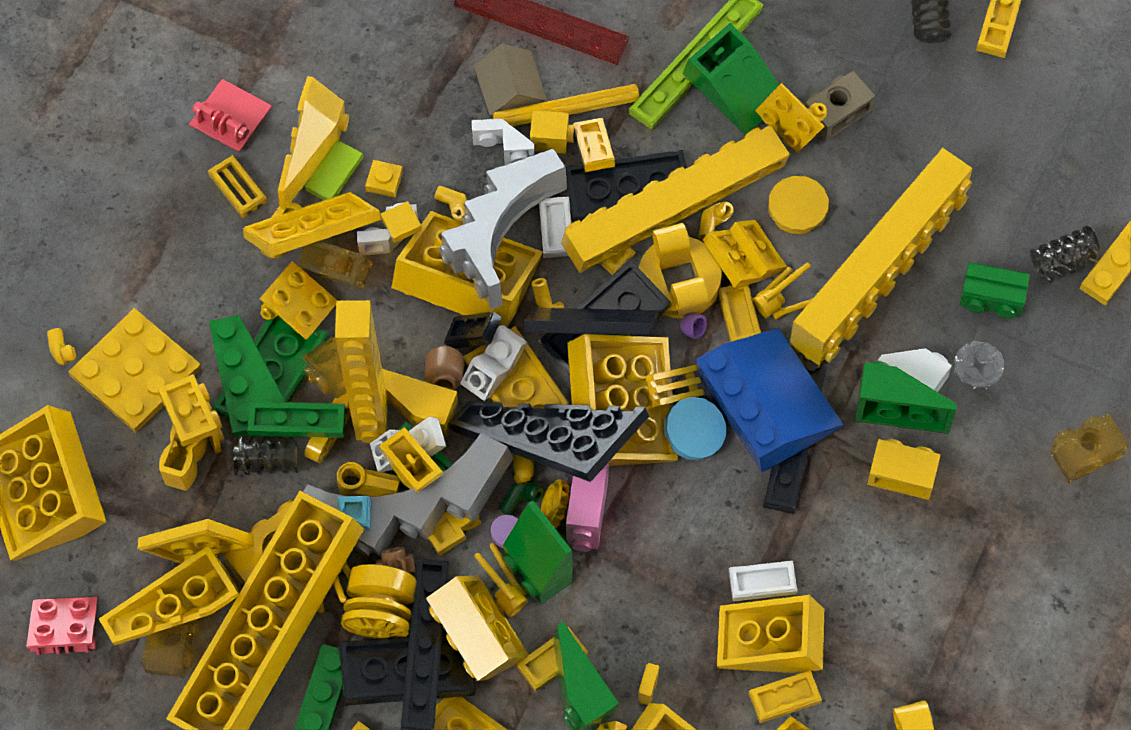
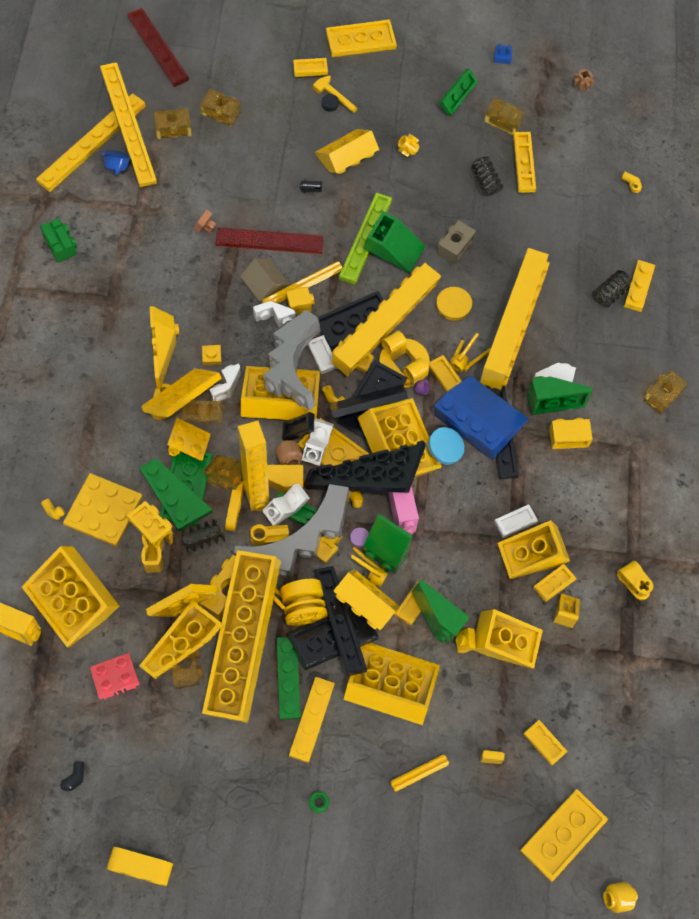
camera: 25 degrees left, 0 degrees up
coral hinge [189,79,272,152] -> none
yellow tile [208,155,268,219] -> none
green plate [247,402,346,438] -> none
lime tile [305,140,363,200] -> none
medium azure tile [337,496,371,530] -> none
medium nougat gear [375,547,416,573] -> none
yellow slope [379,427,443,493] -> none
yellow tile [380,201,422,243] -> none
yellow arm [434,185,468,222] -> none
dark green arm [498,481,544,515] -> none
yellow gear [541,479,570,528] -> none
yellow plate [573,118,615,172] -> none
yellow tile [638,663,660,705] -> none
yellow tile [646,365,704,407] -> none
yellow arm [698,201,734,241] -> none
yellow slope [702,220,787,288] -> none
yellow hinge [755,83,827,153] -> none
clear gear [954,341,1004,389] -> none
green brick [959,262,1030,319] -> none

